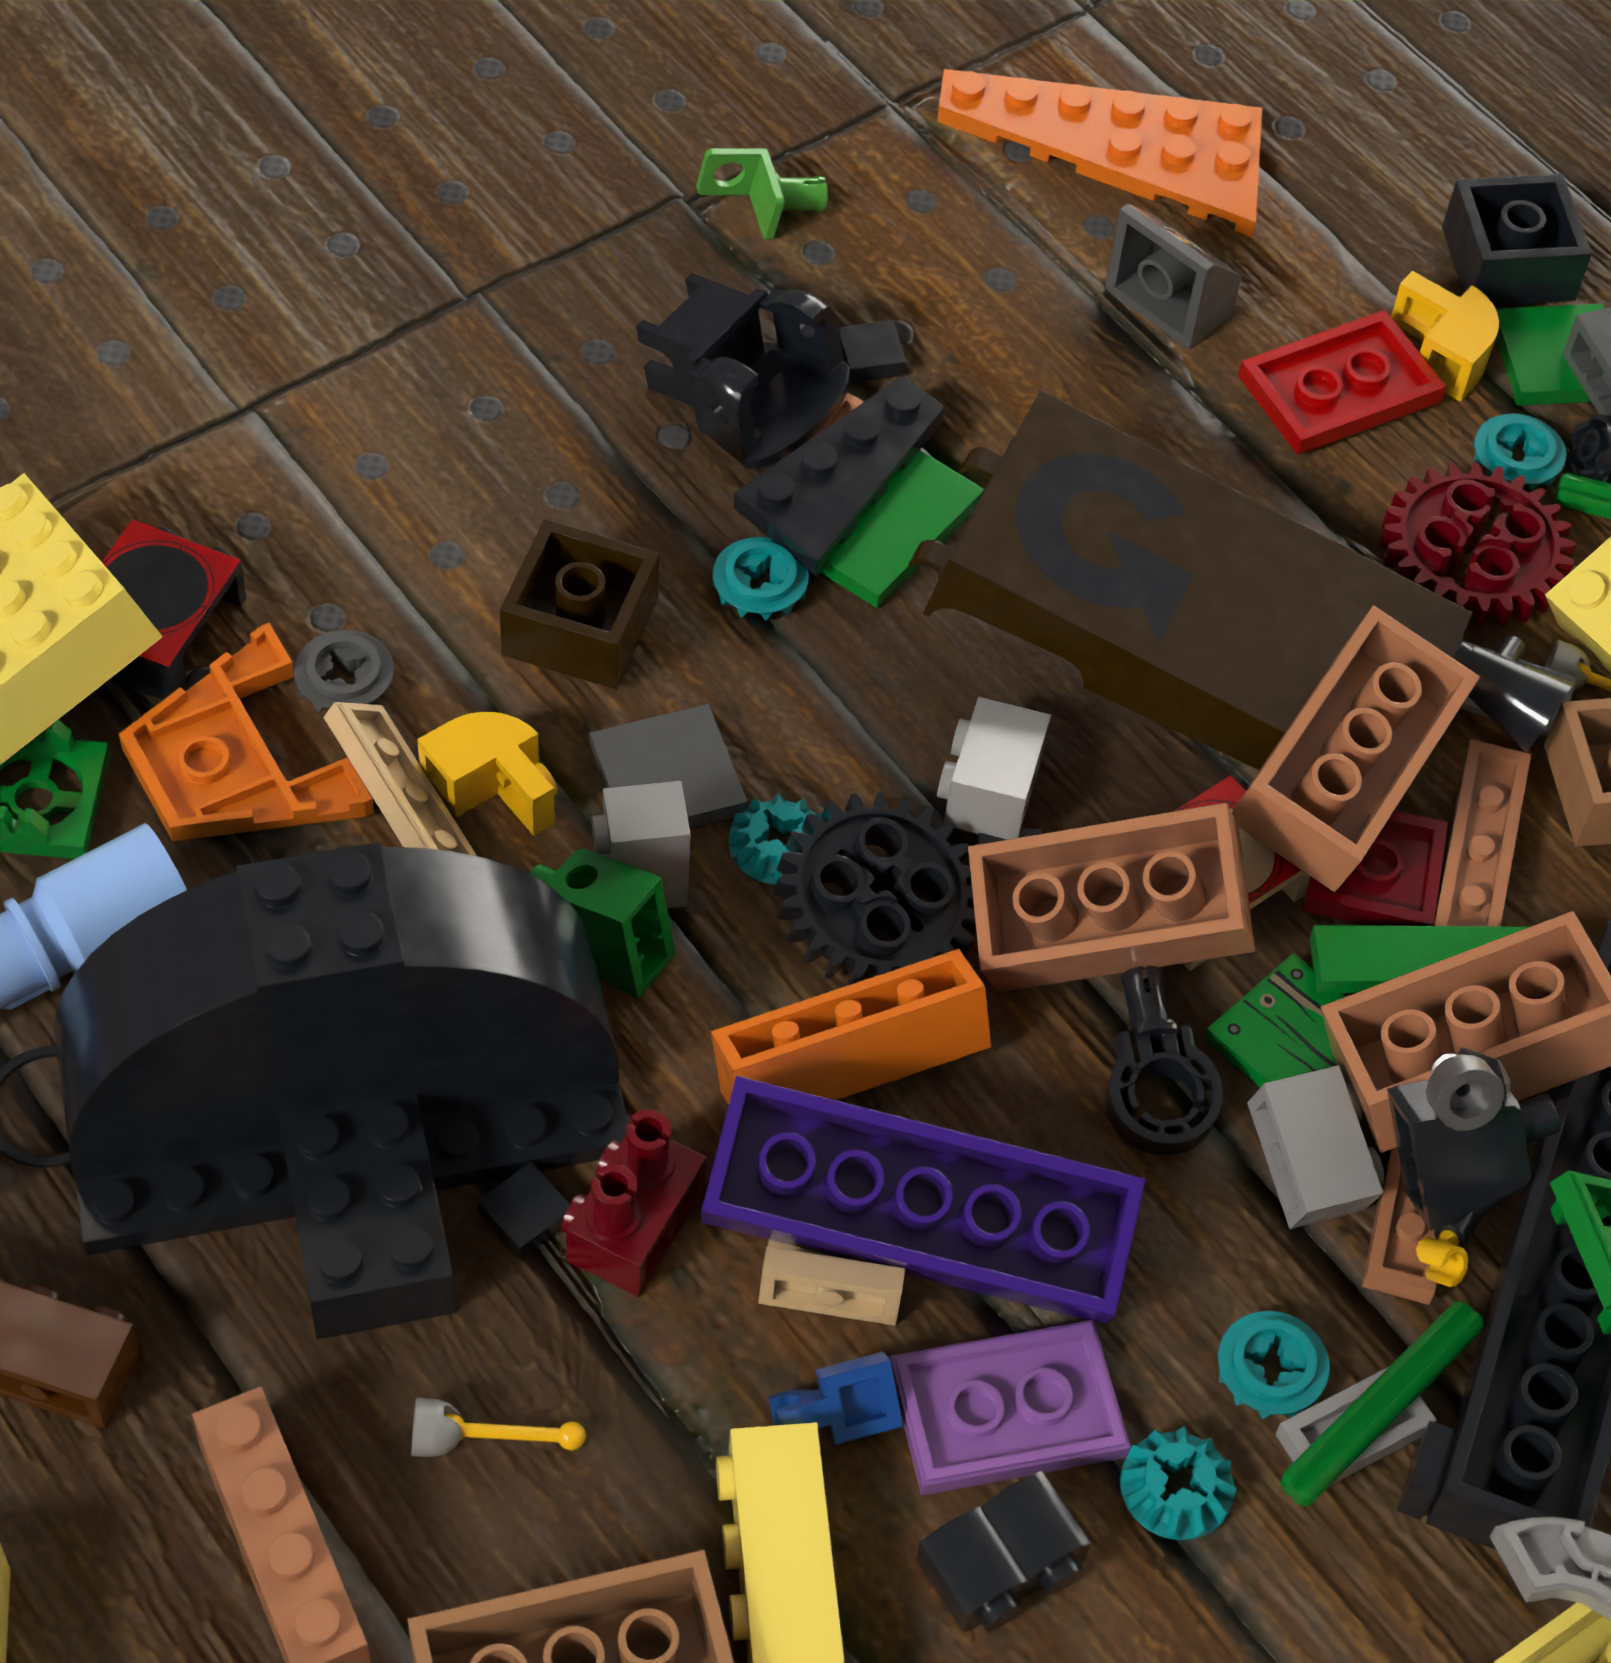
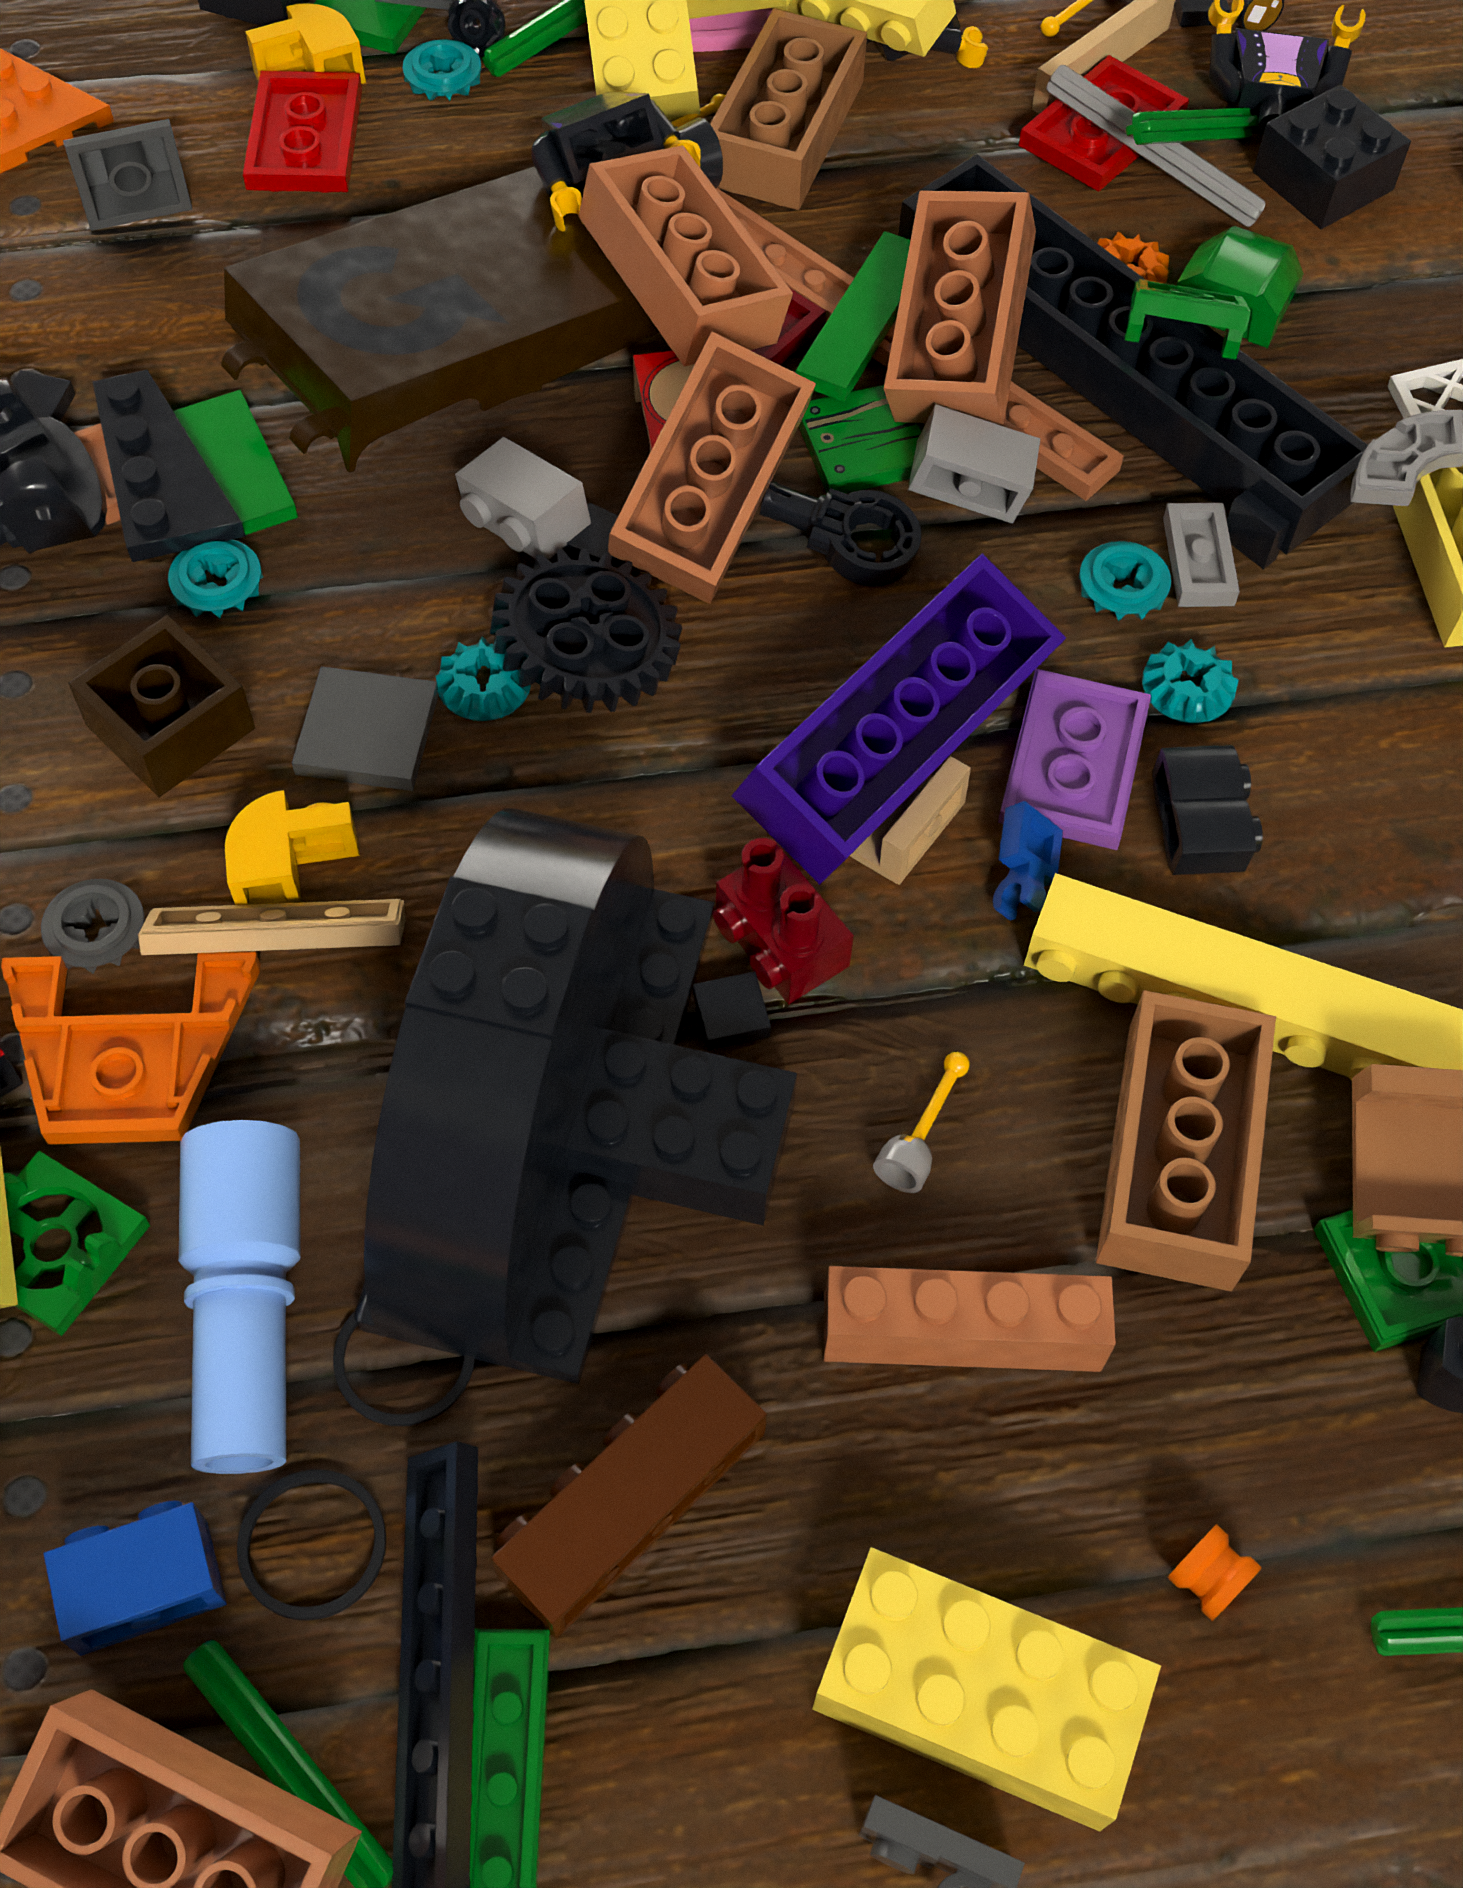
camera: 60 degrees left, 5 degrees up
green torso [529,848,676,1000] -> none
light grey brick [592,781,691,909] -> none
orange brick [711,949,991,1105] -> none
green axle [1280,1301,1484,1507] -> none
dark red gear [1379,462,1576,628] -> none
black torso [1387,1047,1560,1287] -> none
none -> black torso [531,92,701,231]

